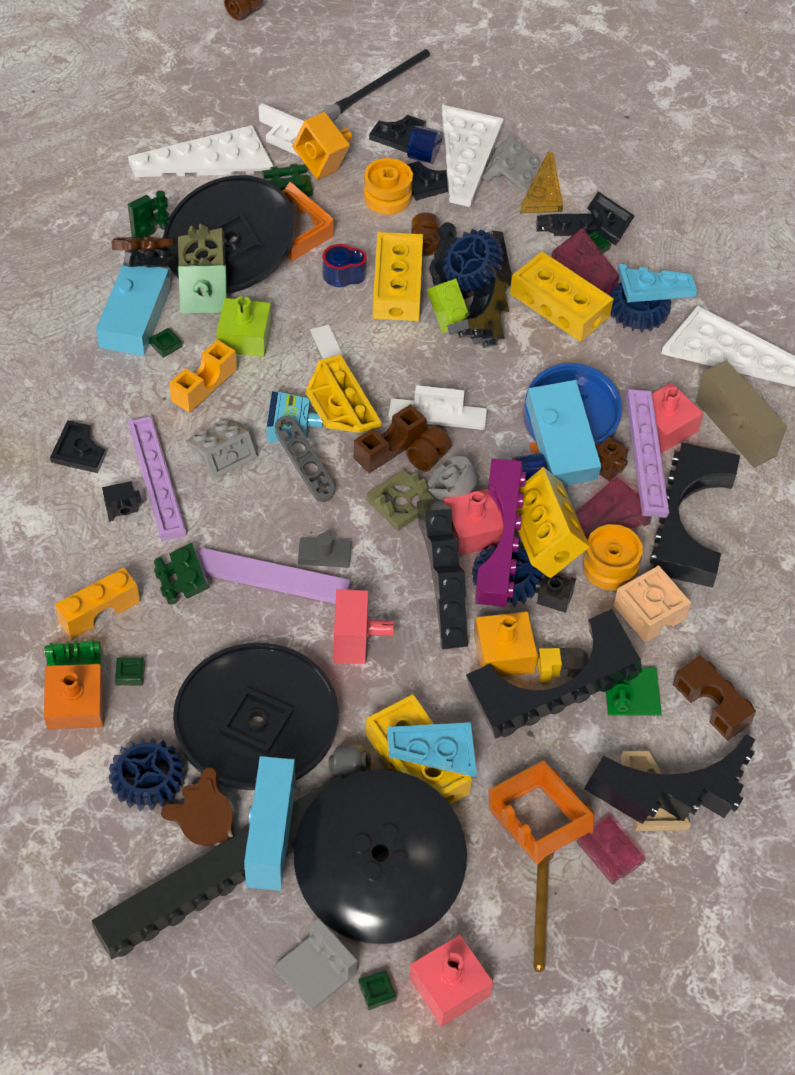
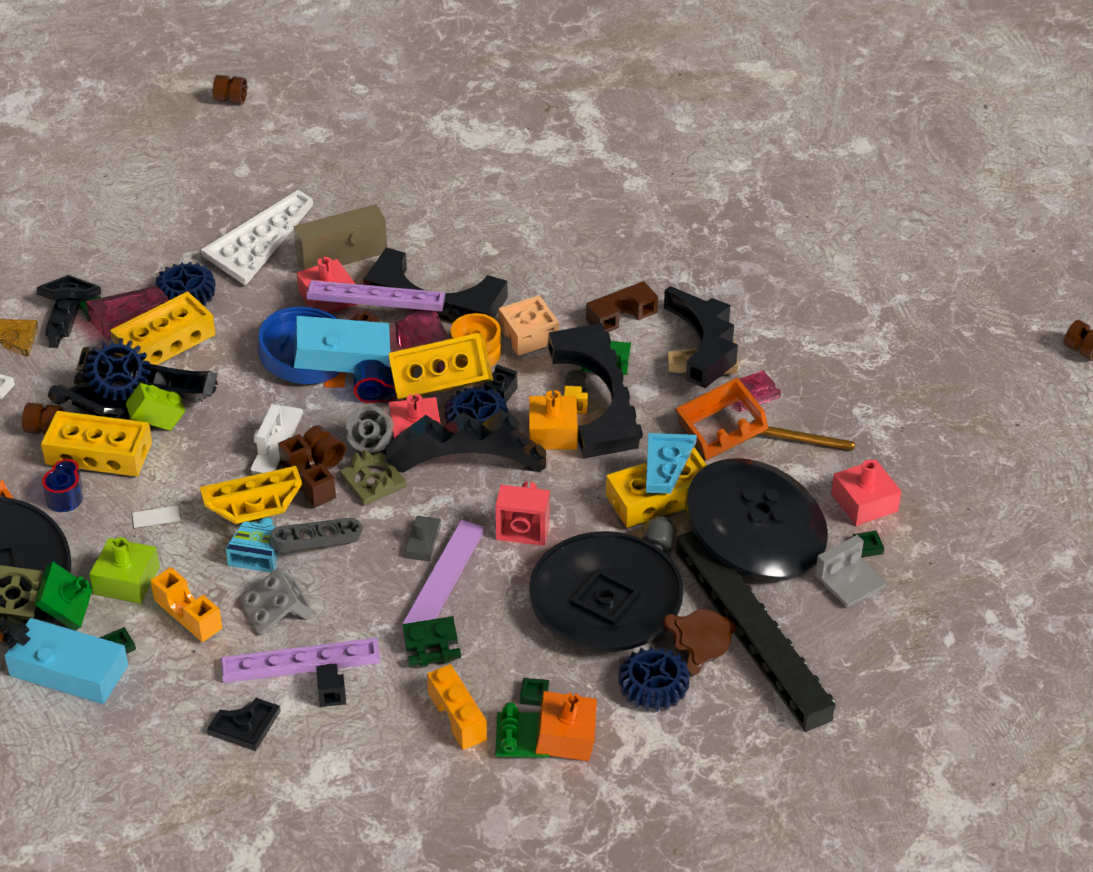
camera: 80 degrees left, 10 degrees down
medium azure brick [244,756,295,891] -> none
magenta arch [475,458,526,607] -> none
medium azure wing [618,264,697,302] -> none

